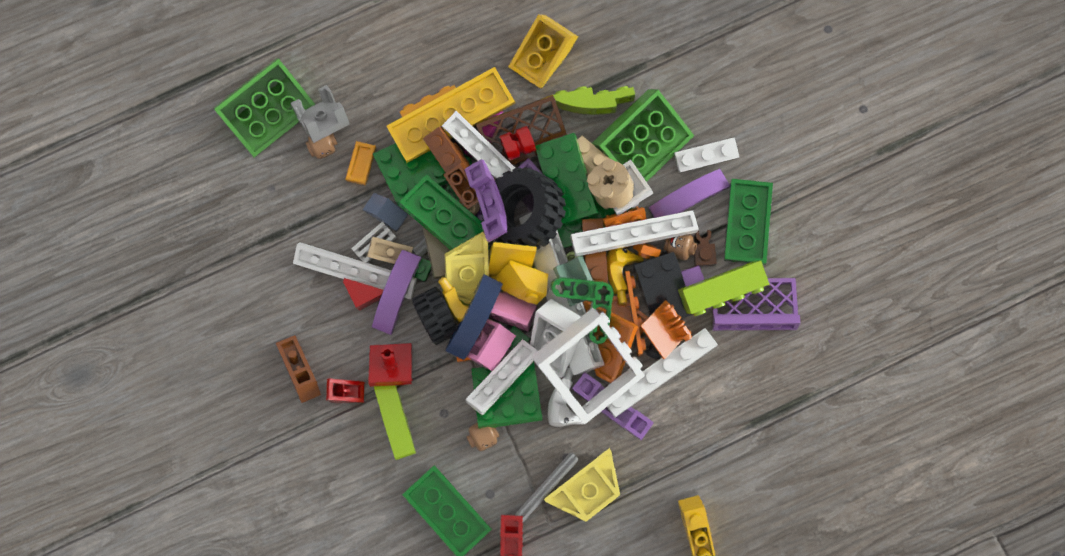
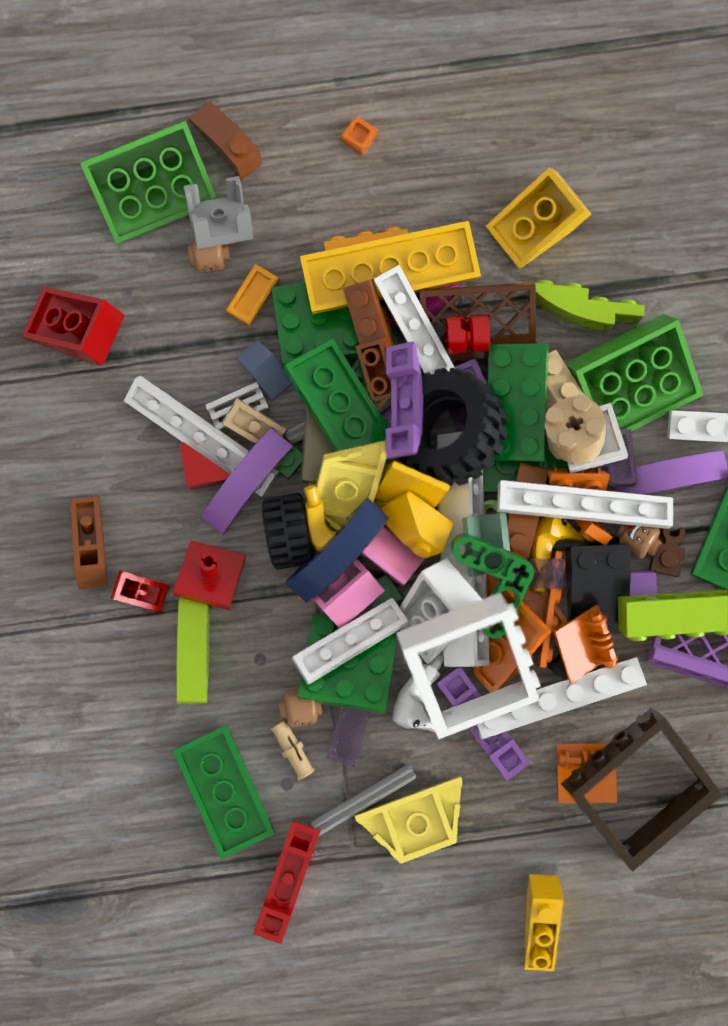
camera: 15 degrees right, 5 degrees up
none -> red slope [22,287,125,366]
none -> dark orange slope [189,101,262,180]
none -> tan pin [270,719,315,780]
none -> clear purple plate [327,707,371,767]
none -> orange tile [340,115,378,156]
none -> plate [506,558,563,589]
none -> orange hinge [557,743,617,803]
none -> dark brown window [561,708,723,872]
none -> clear purple plate [604,429,638,487]

